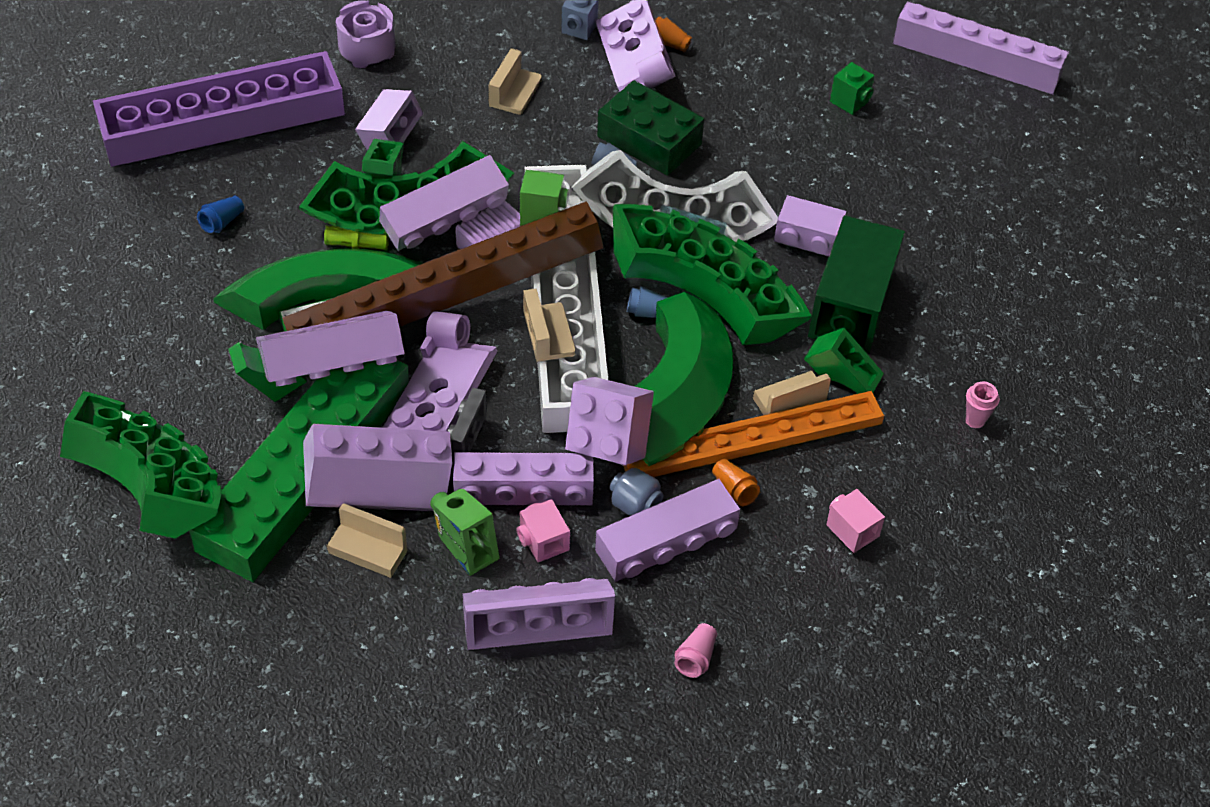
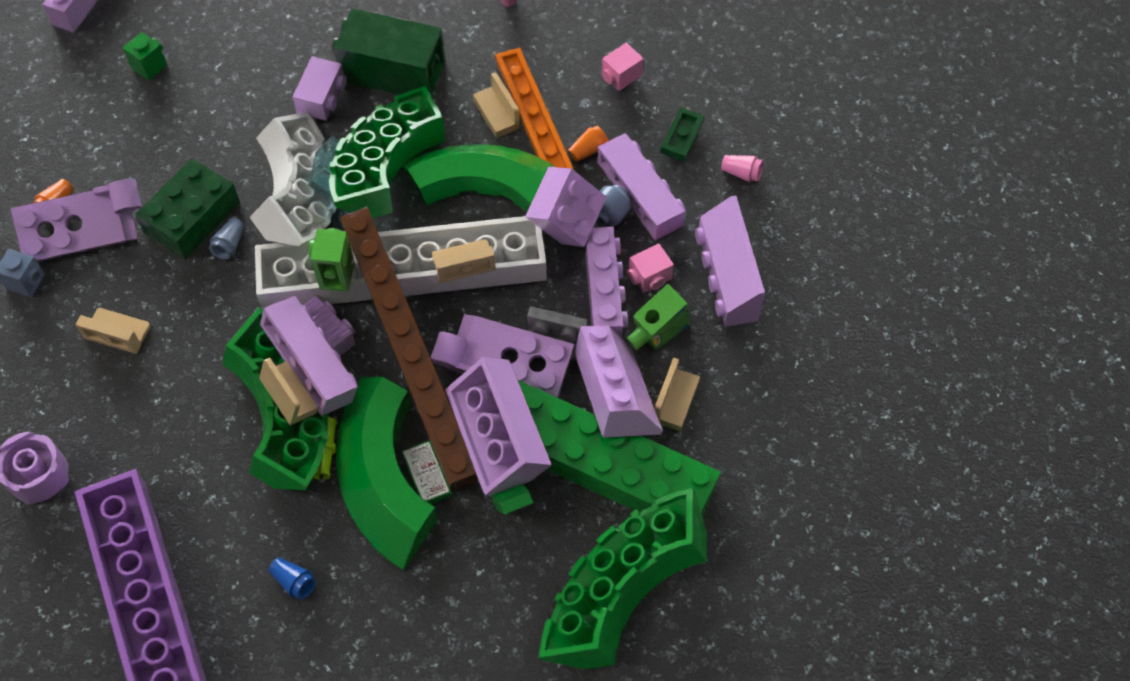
camera: 90 degrees left, 10 degrees up
lavender brick [355,89,423,150] -> none
green arch [362,139,404,179] -> none
medium blue cone [627,286,668,318] -> none
green arch [804,328,884,394] -> none
none -> tan panel [259,358,318,425]
none -> dark green plate [660,107,705,162]

